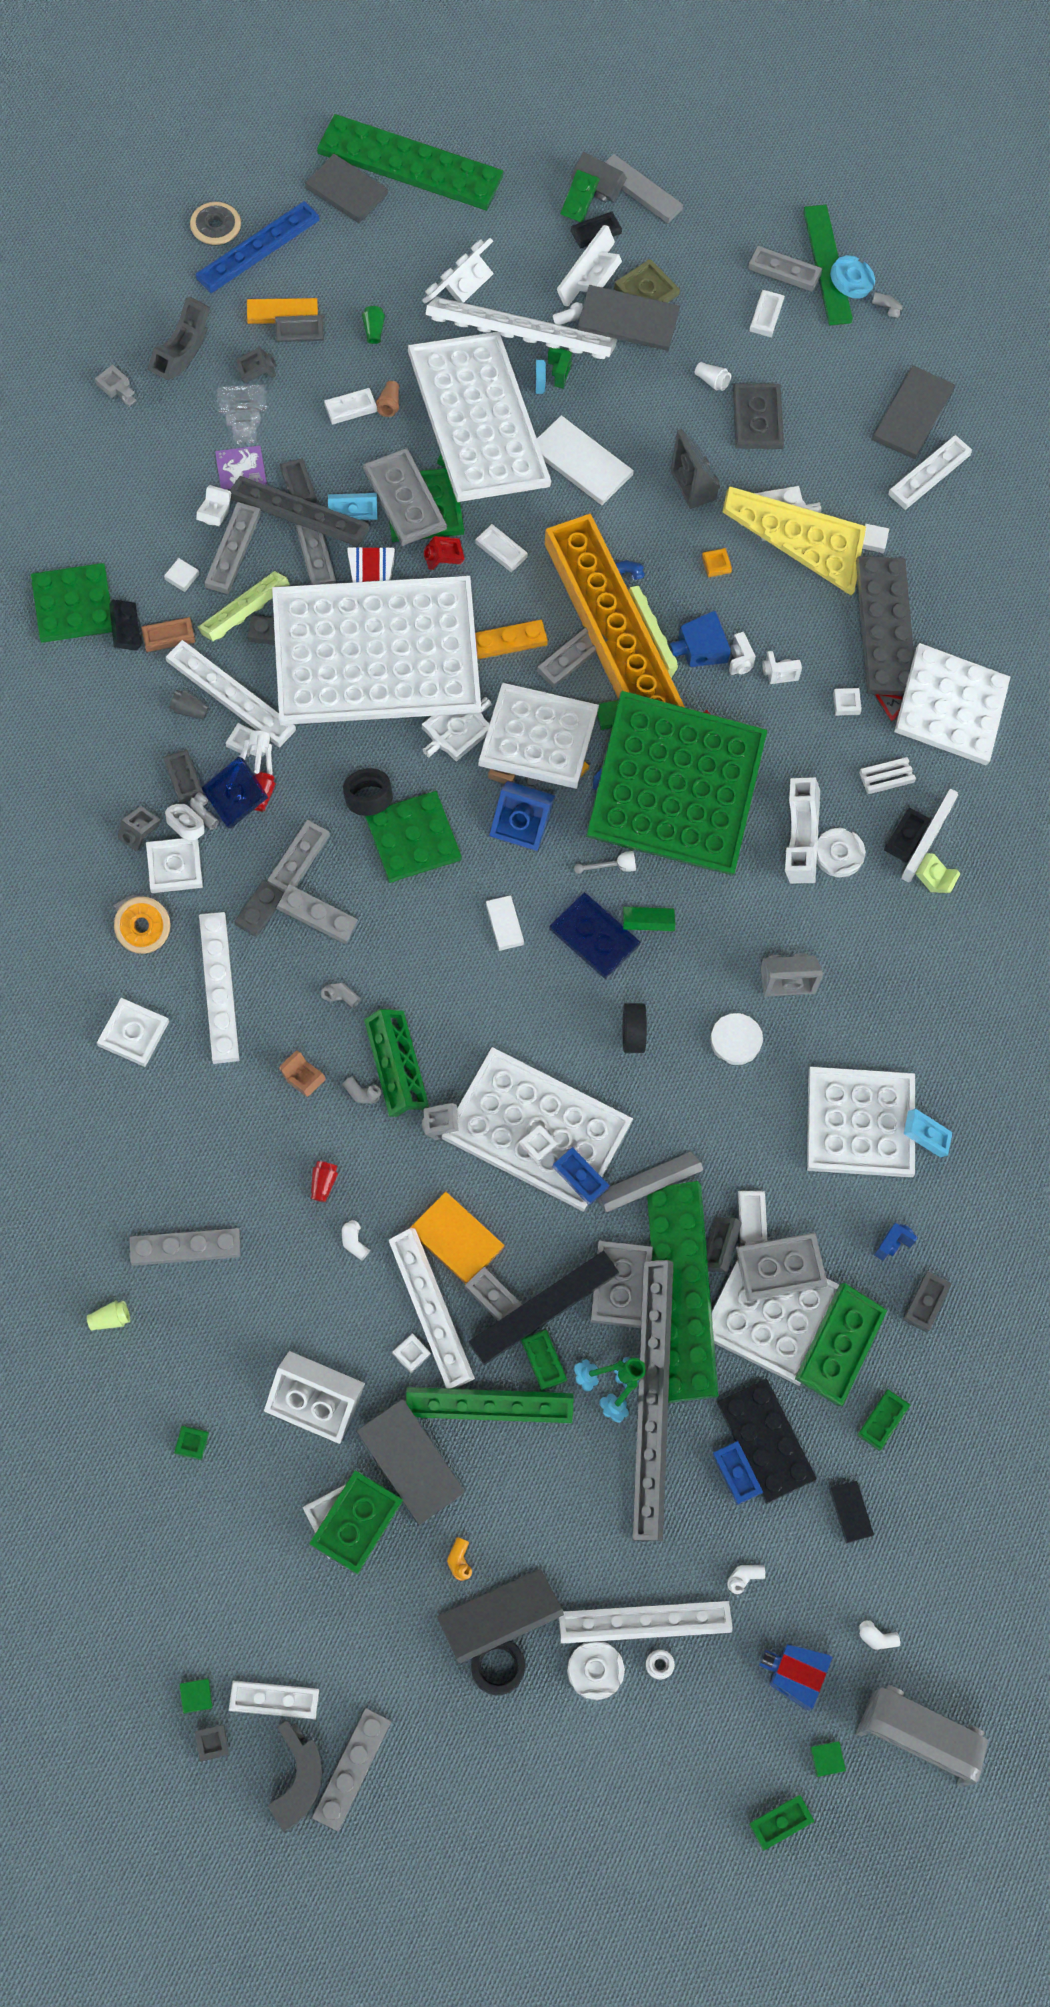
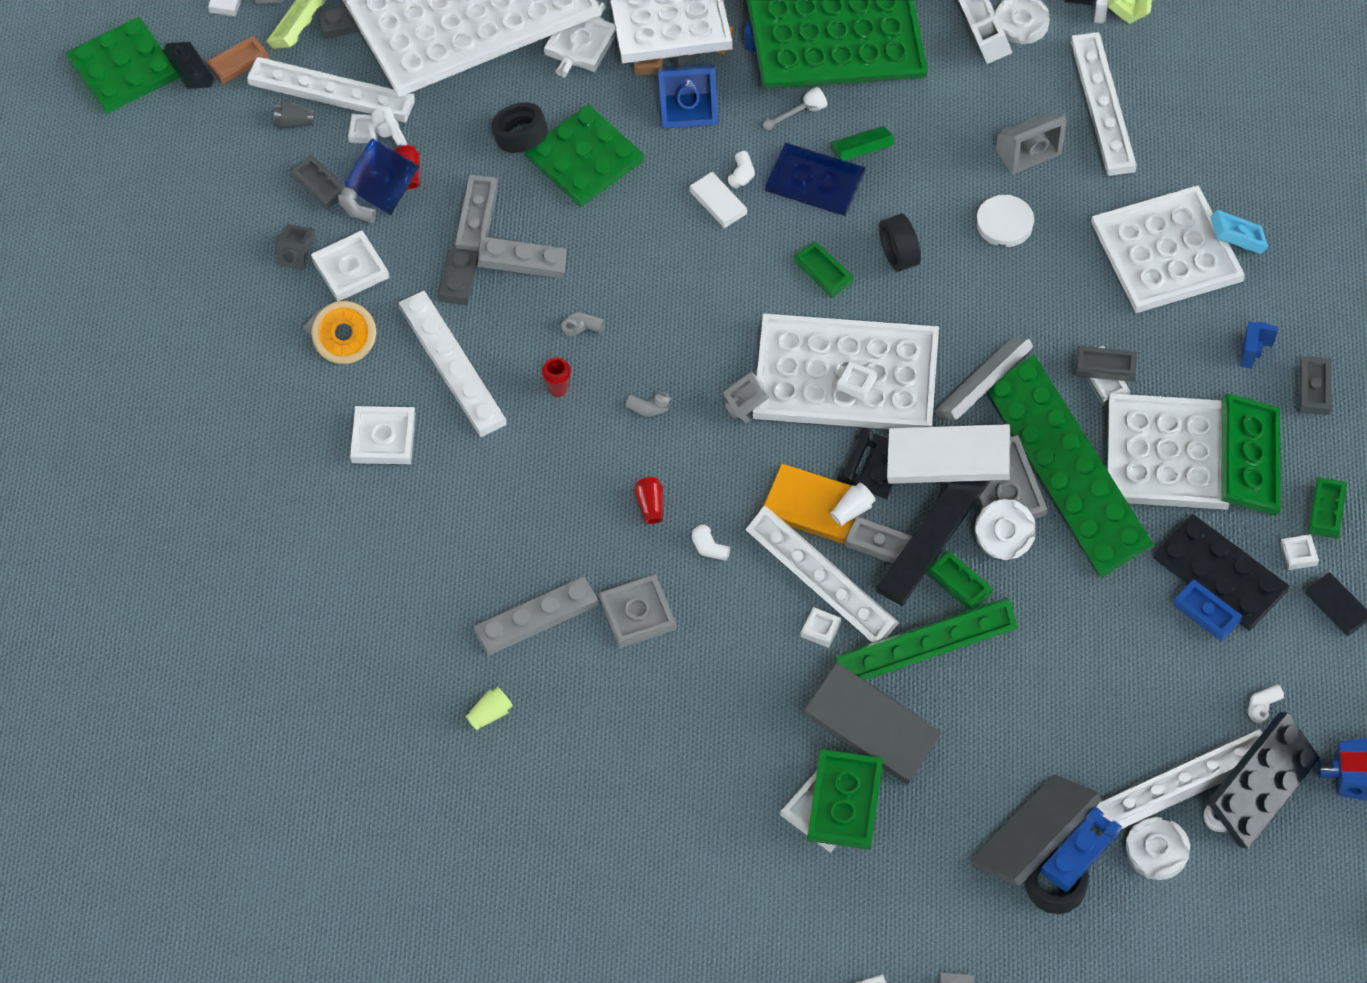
camera: 15 degrees left, 10 degrees down
white plate [165,804,205,840] -> none
green tile [174,1426,209,1461] -> none
white slope [264,1351,365,1444] -> none
nougat bracket [279,1051,326,1097] -> none
green fence [364,1009,429,1117] -> none
light orange arm [447,1537,472,1581] -> none
blue plate [552,1147,609,1205] -> none
plant [574,1357,646,1423] -> none
plate [633,1260,673,1541] -> none
dark grey plate [706,1217,742,1272] -> none
light grey tile [735,1233,828,1301] -> none
none -> red cone [542,357,571,397]
none -> light grey tile [598,574,677,649]
none -> white arm [728,151,755,189]
none -> green tile [794,241,854,298]
none -> white cone [830,483,876,526]
none -> black plate [837,427,894,499]
none -> white tile [887,424,1010,484]
none -> white tile [974,499,1036,560]
none -> blue plate [1041,807,1122,892]
none -> white plate [1071,32,1137,176]
none -> dark grey tile [1075,346,1137,382]
none -> plate [1207,712,1320,849]
none -> white tile [1280,534,1319,570]

